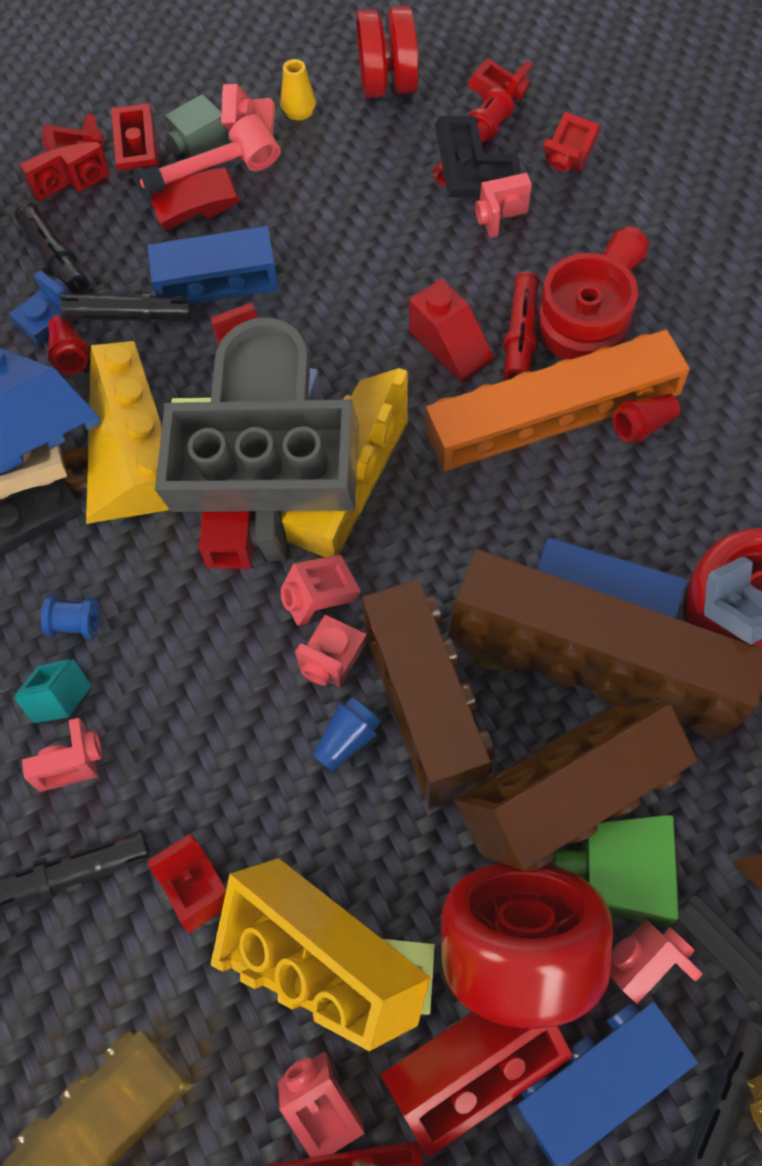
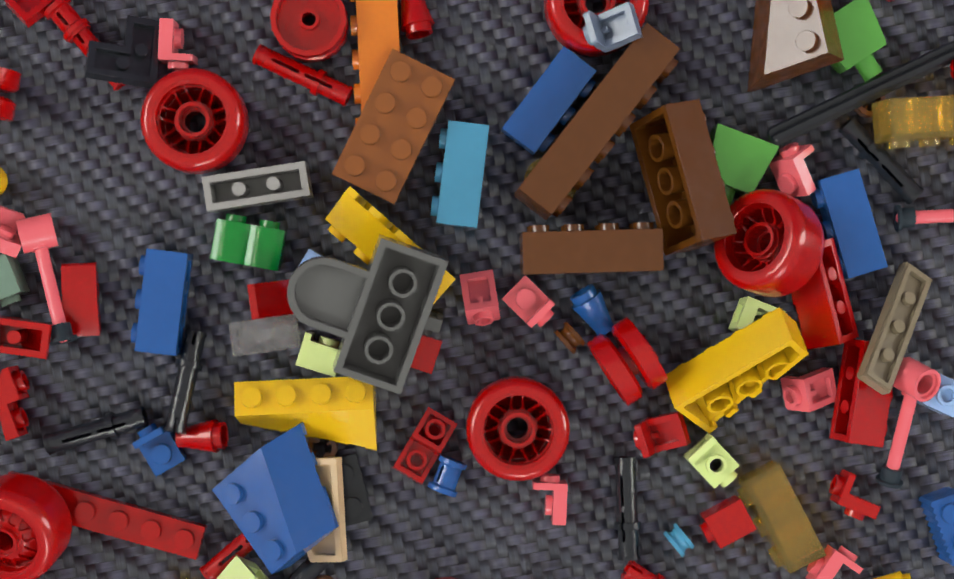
camera: 80 degrees left, 25 degrees up
teal slope [14,659,90,723] -> none
red slope [409,278,494,384] -> none
none -> red wheel [140,68,249,174]
none -> light grey brick [201,161,314,213]
none -> green brick [210,213,287,271]
none -> clear plate [228,314,302,357]
none -> dark orange plate [332,49,455,205]
none -> red slope [392,407,457,485]
none -> dark azure brick [430,120,489,229]
none -> red wheel [466,376,570,481]
none -> reddish brown bush [554,321,586,355]
none -> red wheel [586,317,668,406]
none -> dark azure bush [663,523,695,557]
none -> yellowish green brick [683,433,740,489]
none -> red brick [699,495,757,549]

